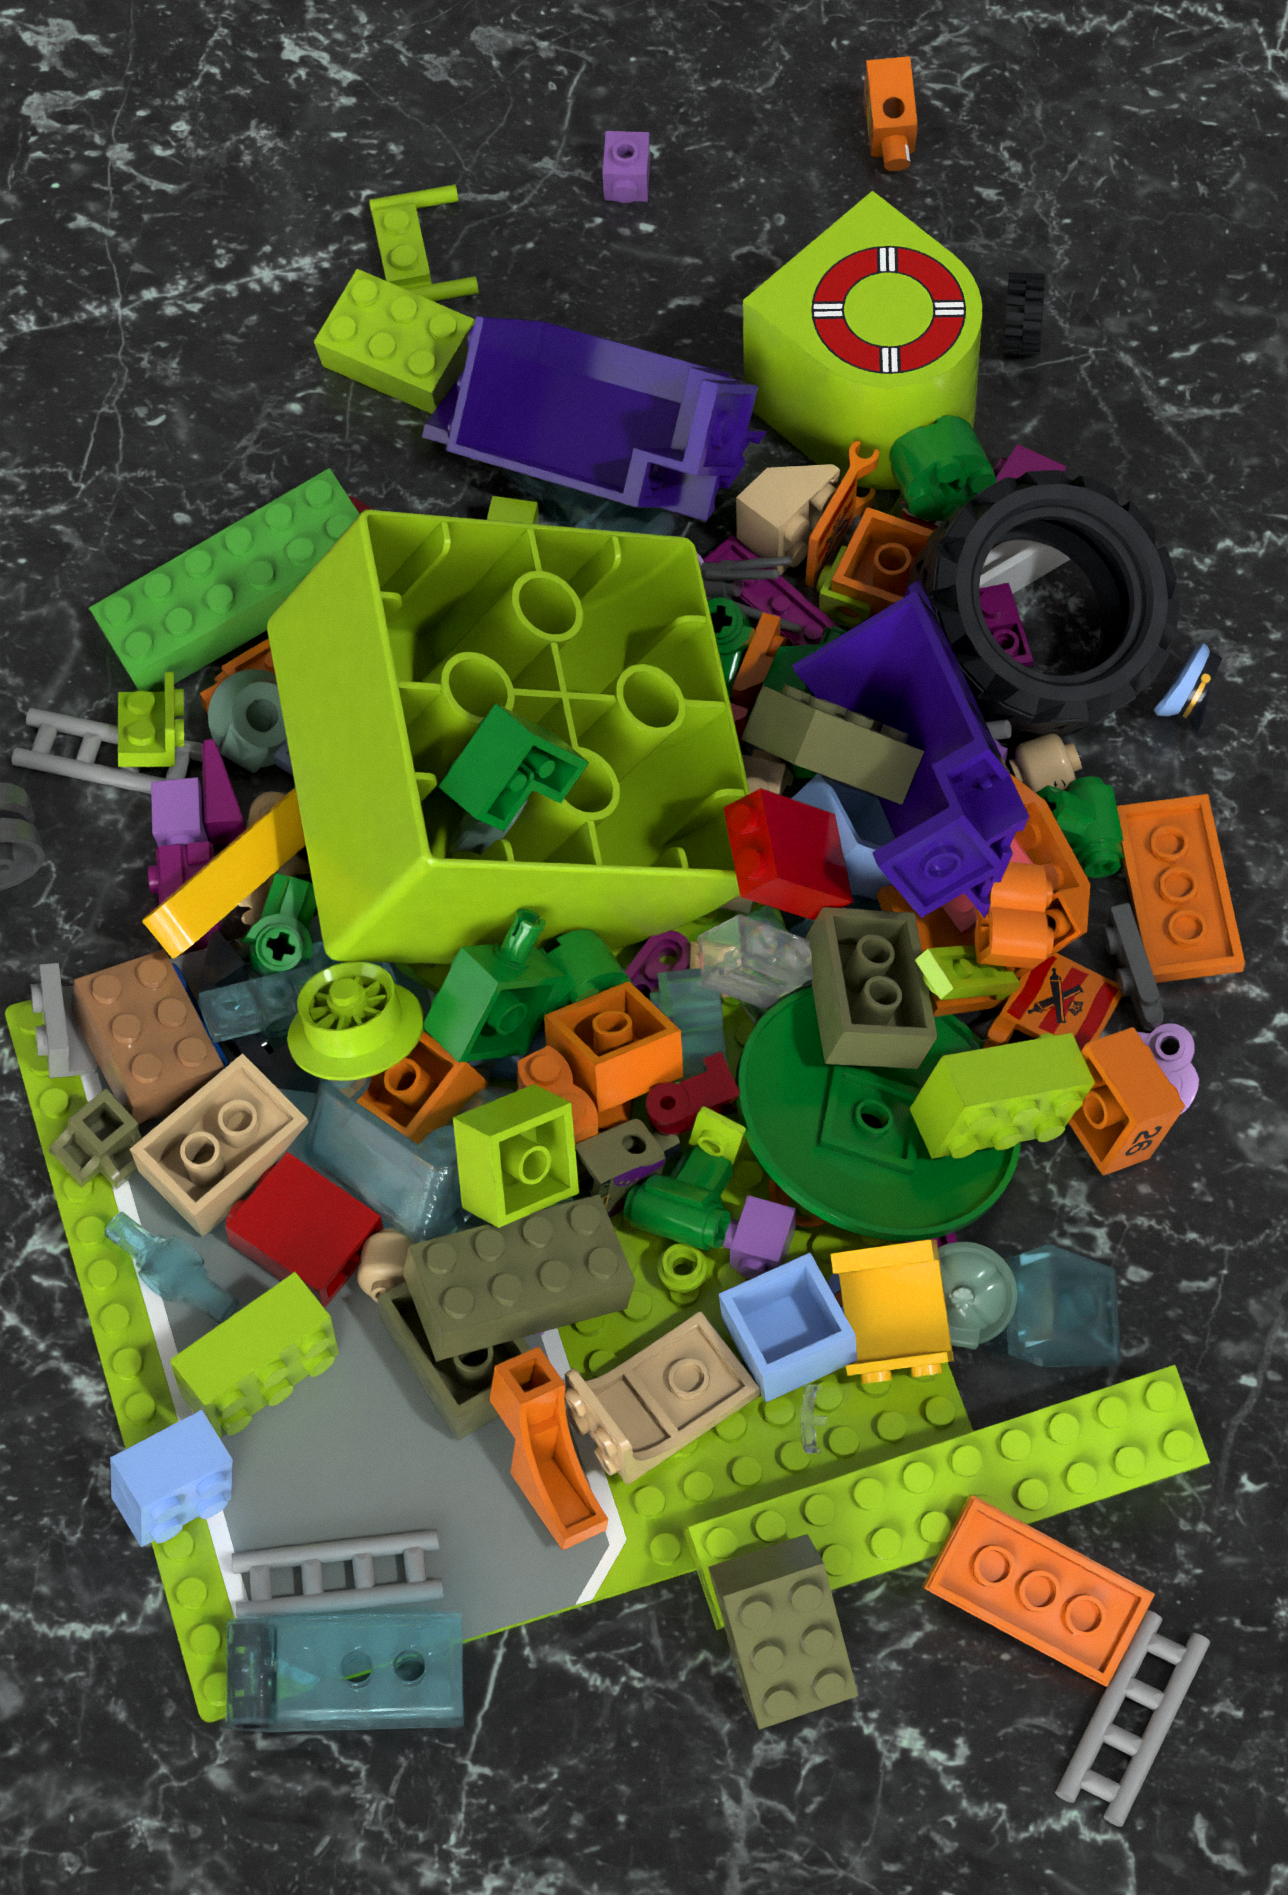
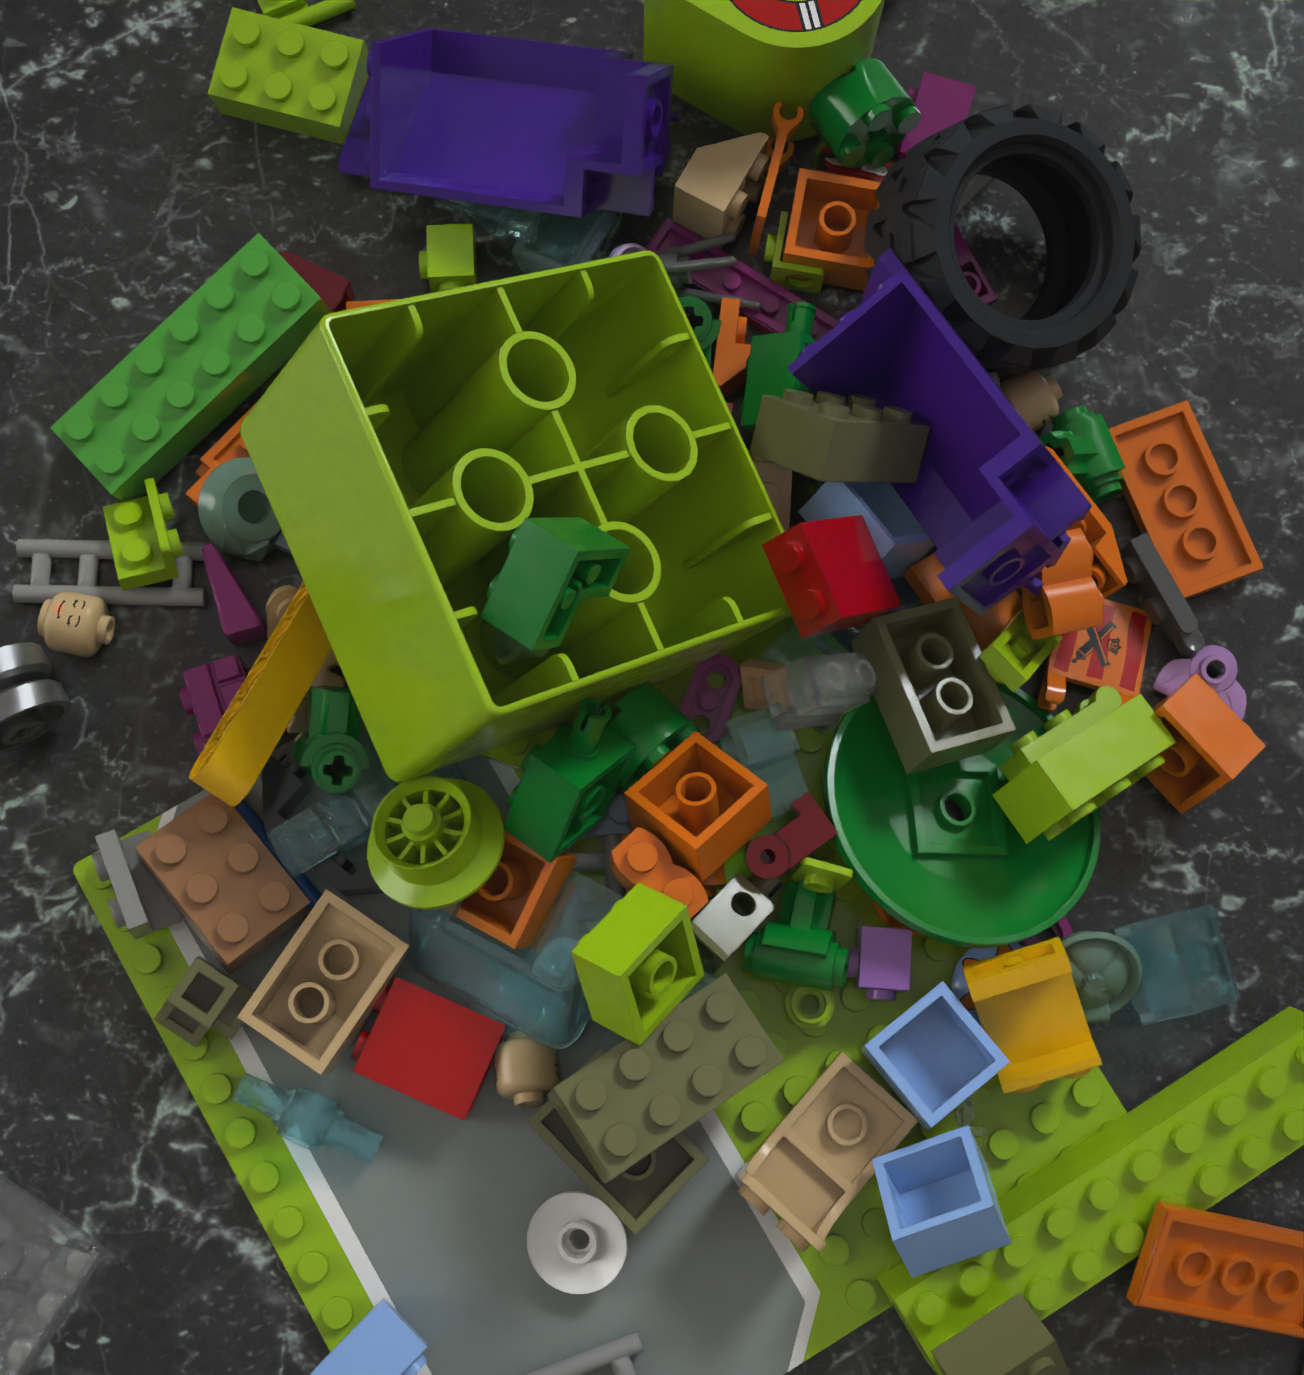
camera: 20 degrees left, 15 degrees up
medium lavender brick [151,777,208,847] -> none
lime brick [170,1272,339,1438] -> none
orange arch [489,1346,609,1551] -> none
piece [1154,643,1222,734] -> none
none -> tan head [37,590,115,657]
none -> white dish [527,1191,628,1294]
none -> light blue piece [872,1125,1012,1278]

